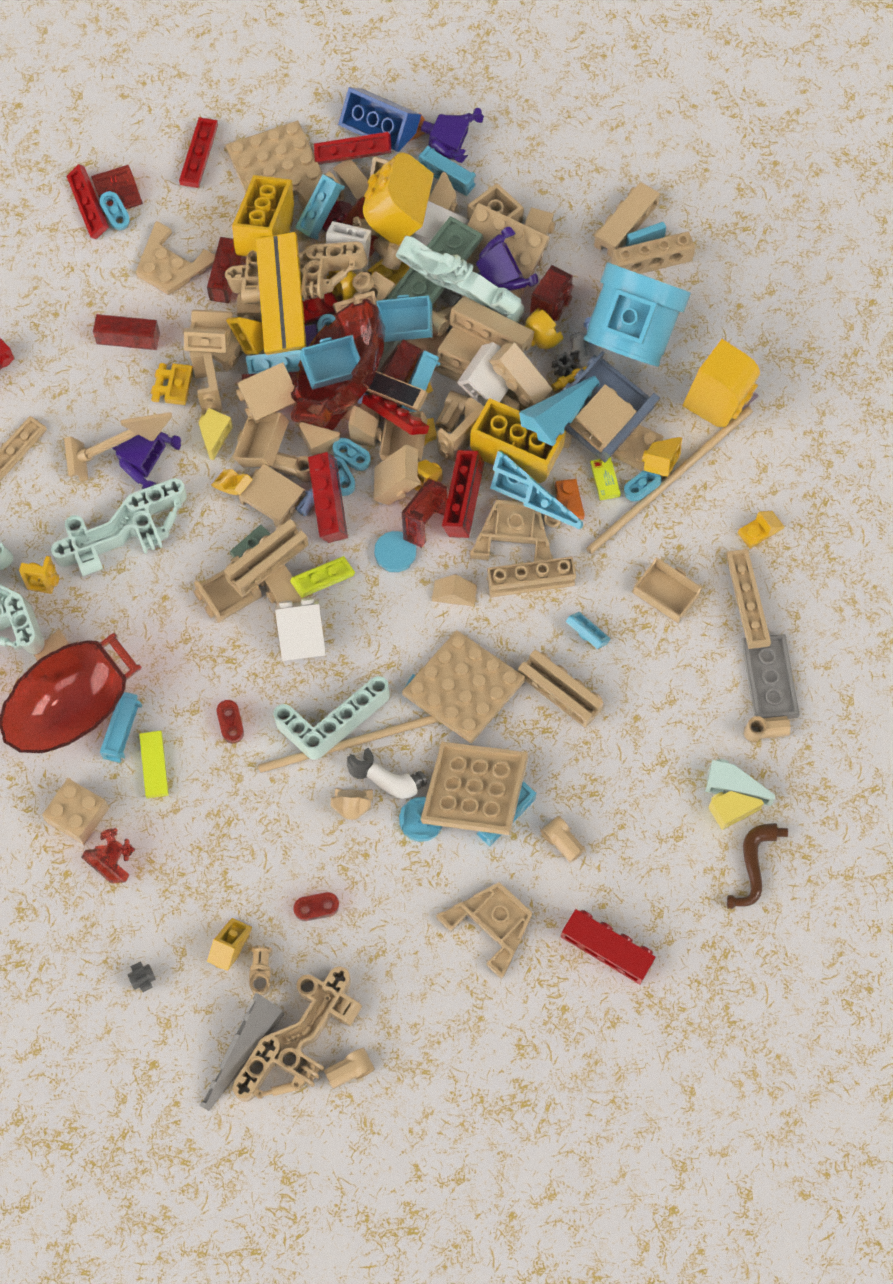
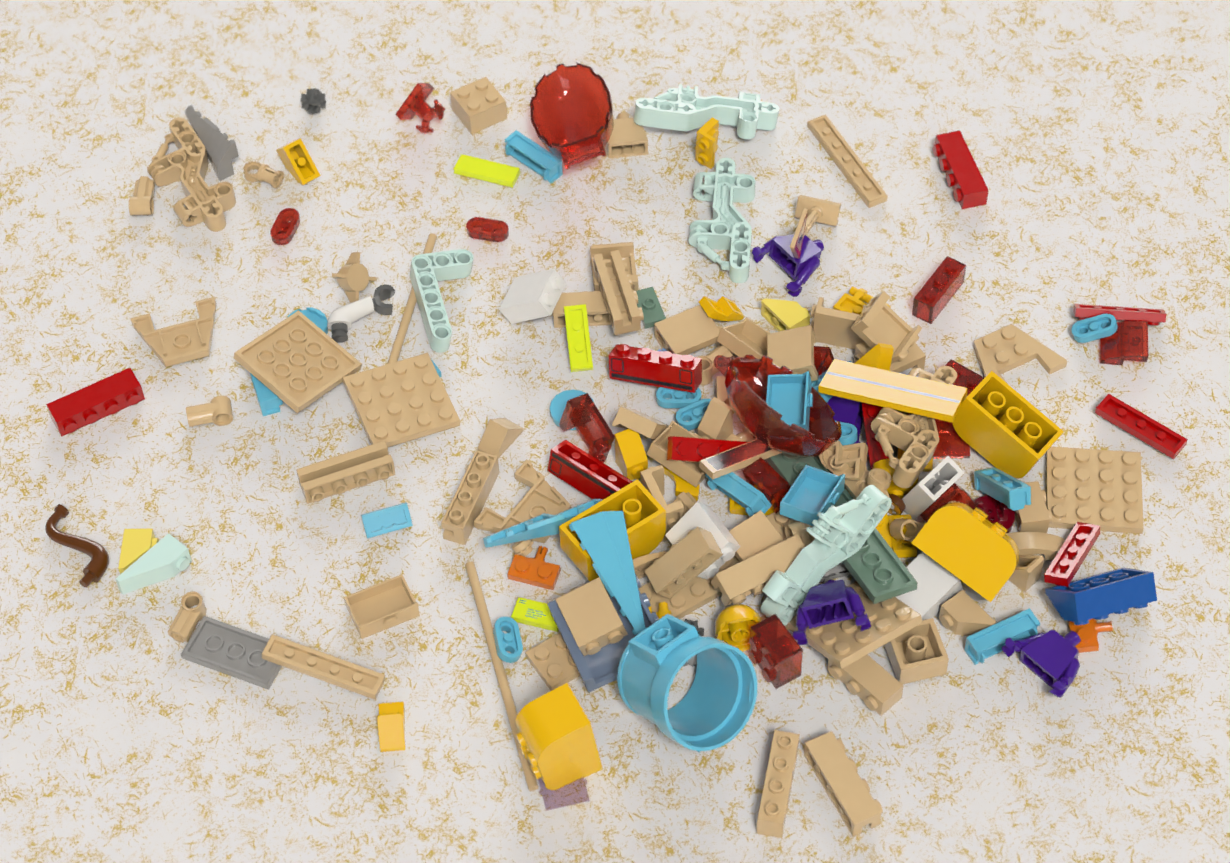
camera: 120 degrees right, 15 degrees down
medium azure tile [626,222,667,247] -> none
yellow slope [642,437,683,477] -> none

